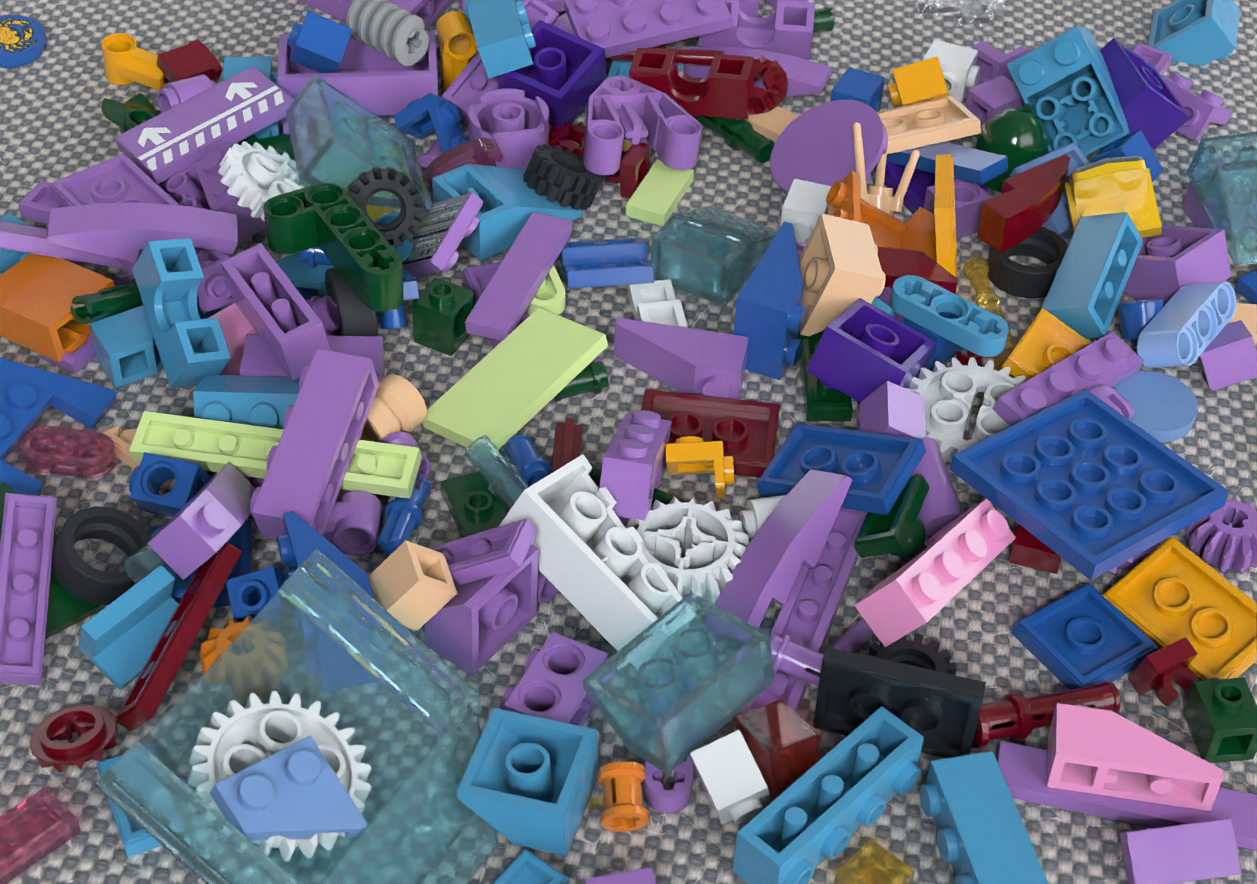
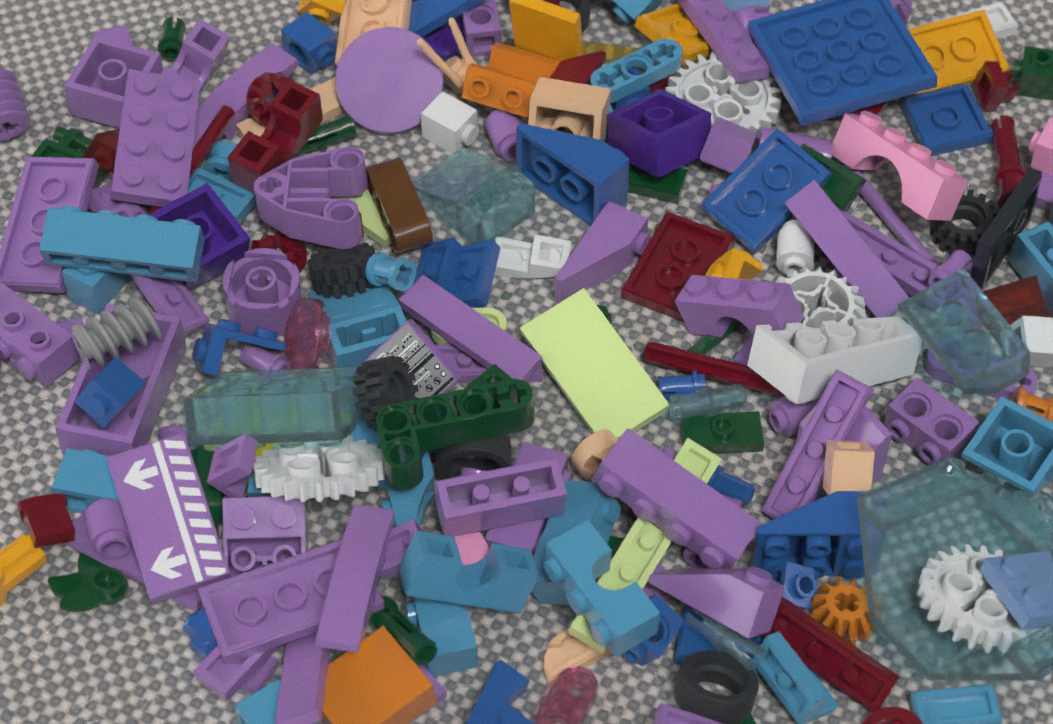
camera: 70 degrees left, 10 degrees up
light orange piece [436,11,477,91] -> none
none -> medium lavender bracket [207,433,258,498]
none -> dark azure bush [365,252,417,292]
none -> reddish brown beam [366,157,433,253]
none -> dark azure arch [543,520,660,658]

